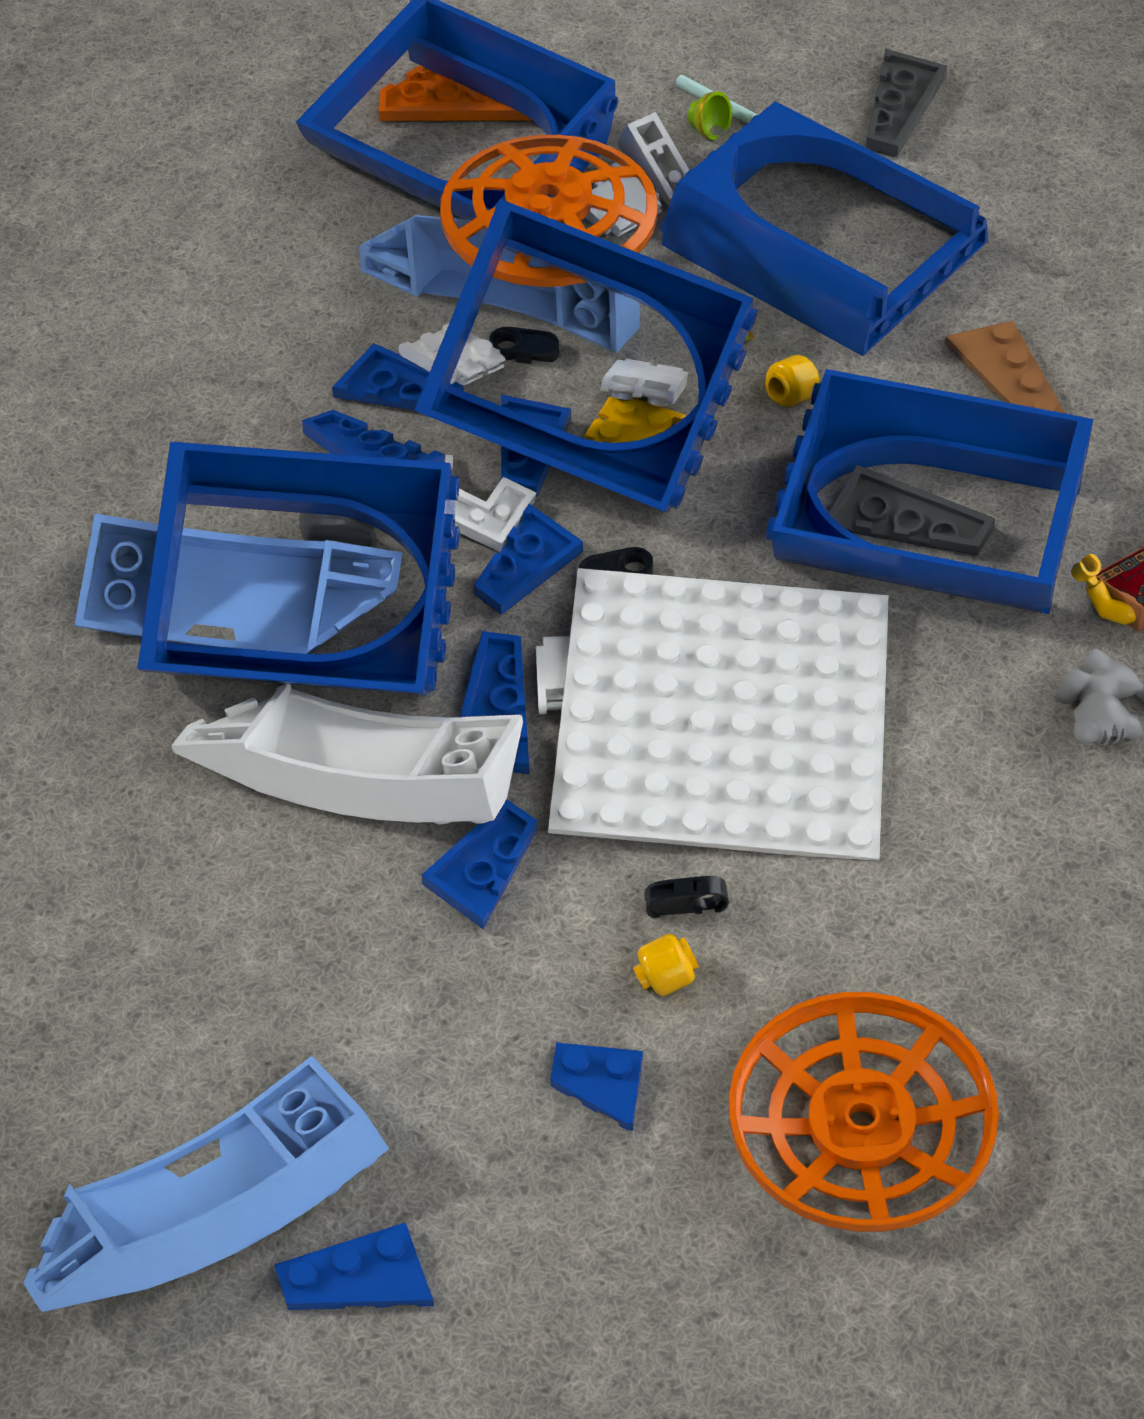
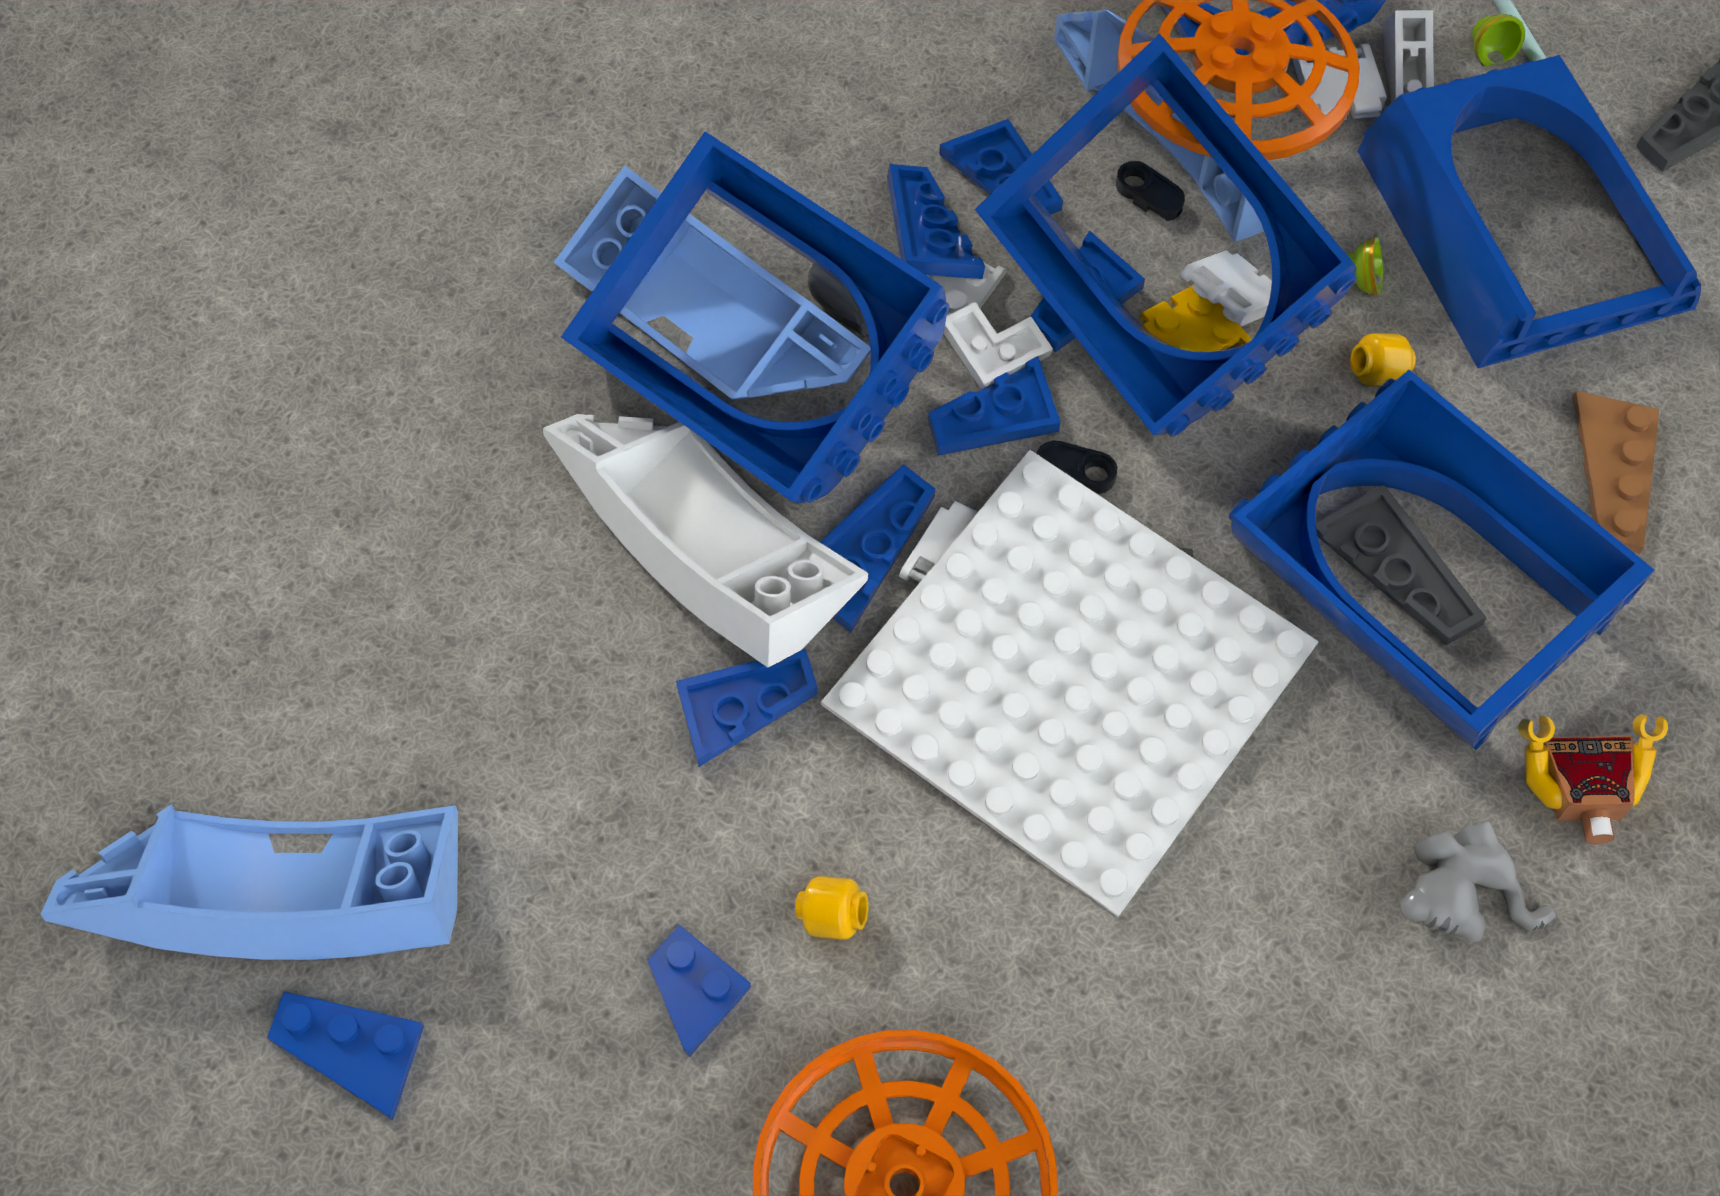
camera: 30 degrees right, 10 degrees up
white plate [398,323,505,385] -> none
black piece [644,876,729,918] -> none

